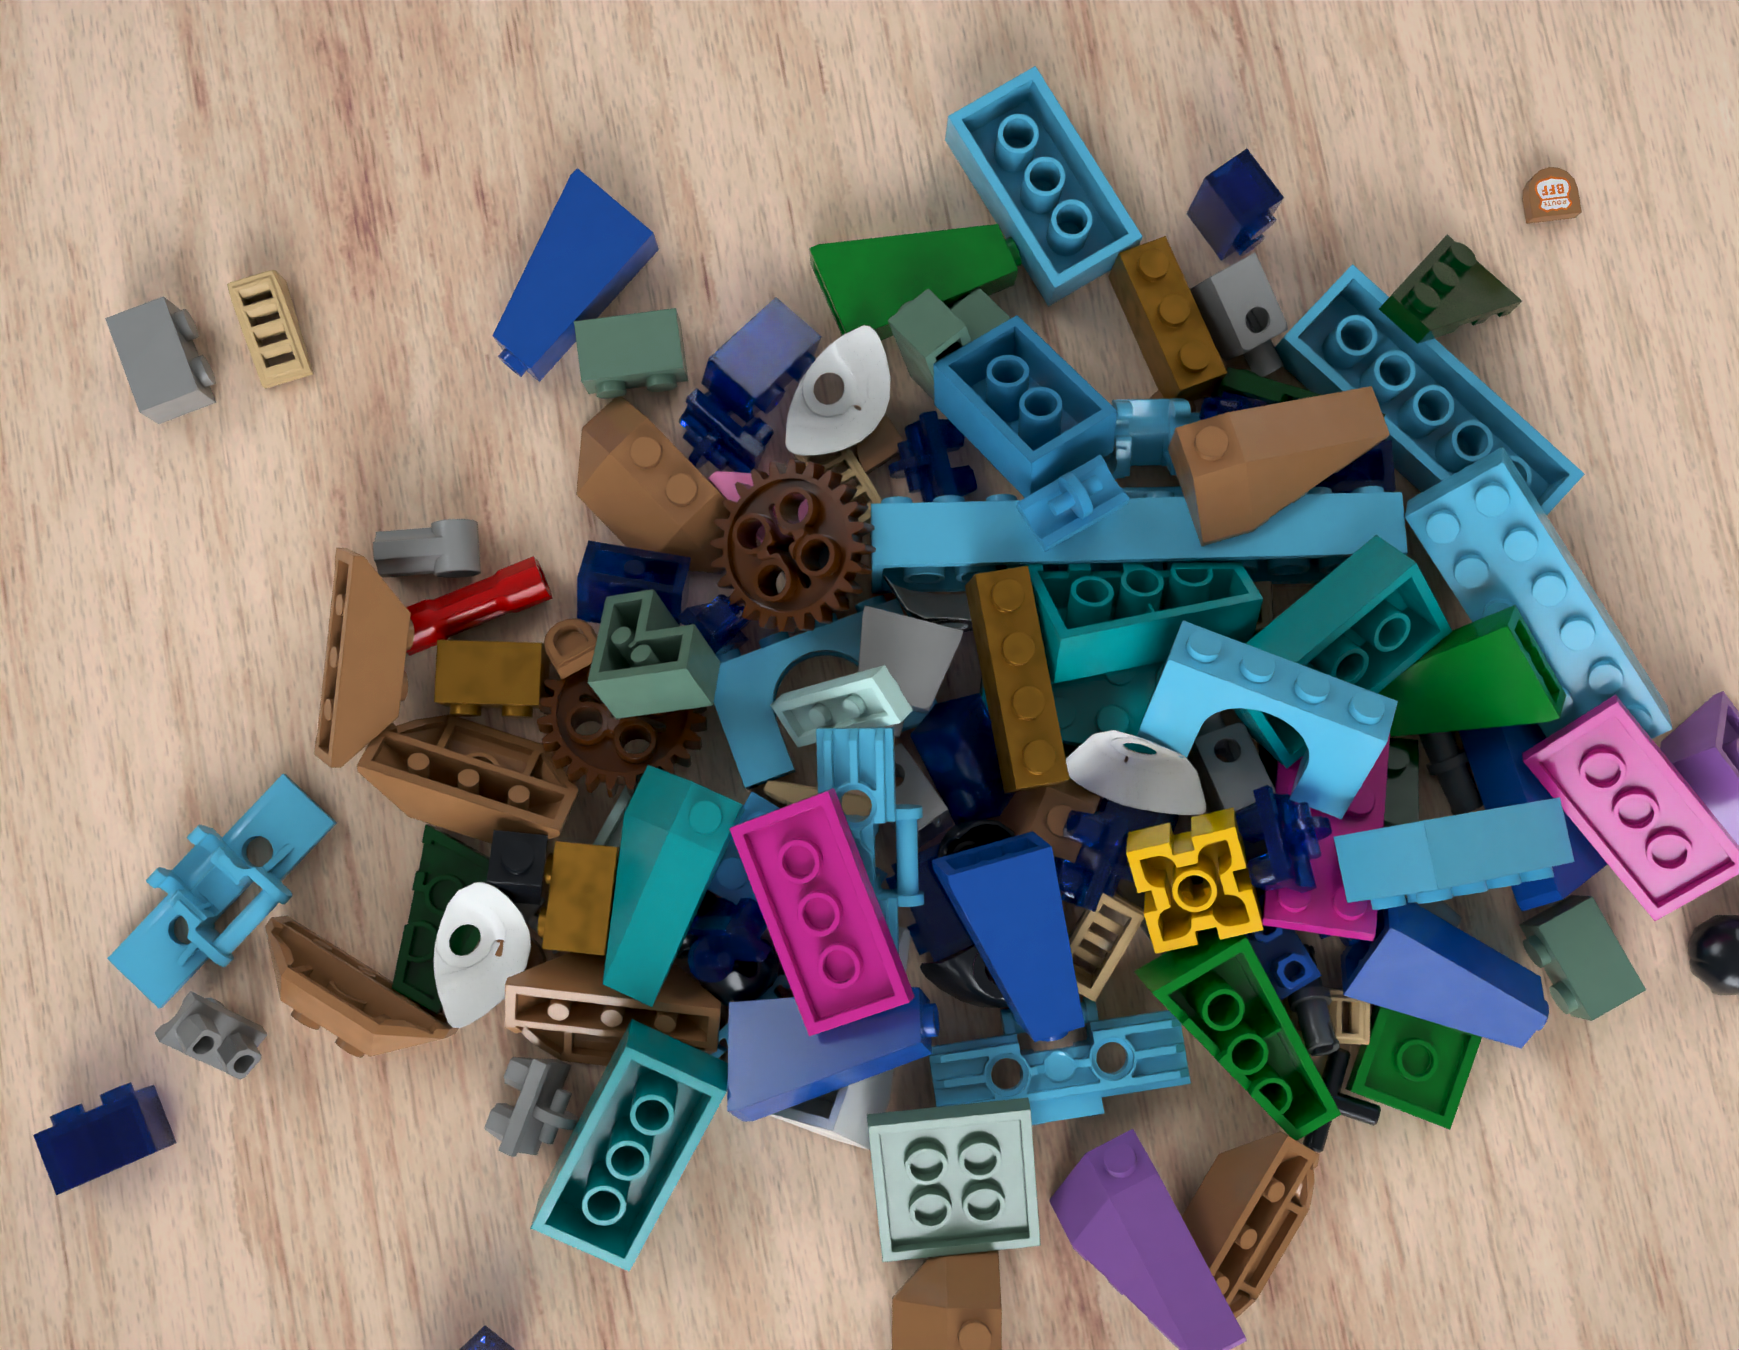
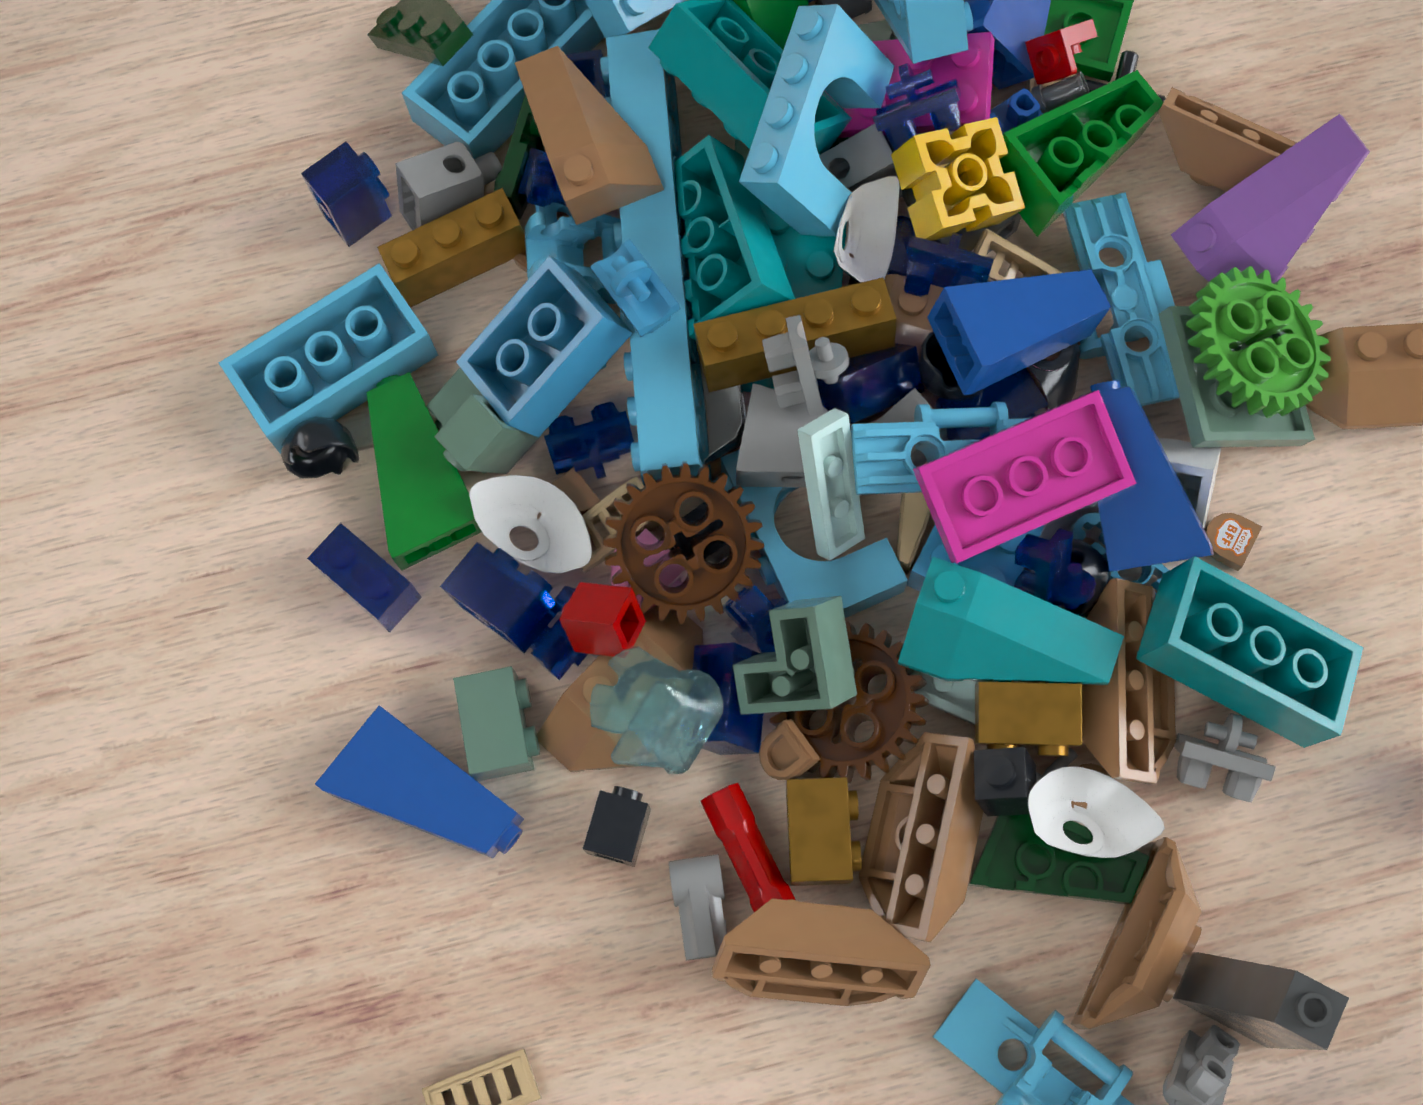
camera: 85 degrees left, 10 degrees down
none -> black hair [281,417,359,478]
none -> clear blue brick [307,523,422,633]
none -> red brick [559,582,646,659]
none -> black brick [583,786,651,867]
none -> clear light blue piece [590,646,723,775]
none -> light grey hips [762,315,849,417]
none -> red bracket [1025,19,1098,85]
none -> dark grey slope [1173,952,1349,1050]
none -> bright green gear [1186,266,1331,418]
none -> tile [1204,513,1262,571]

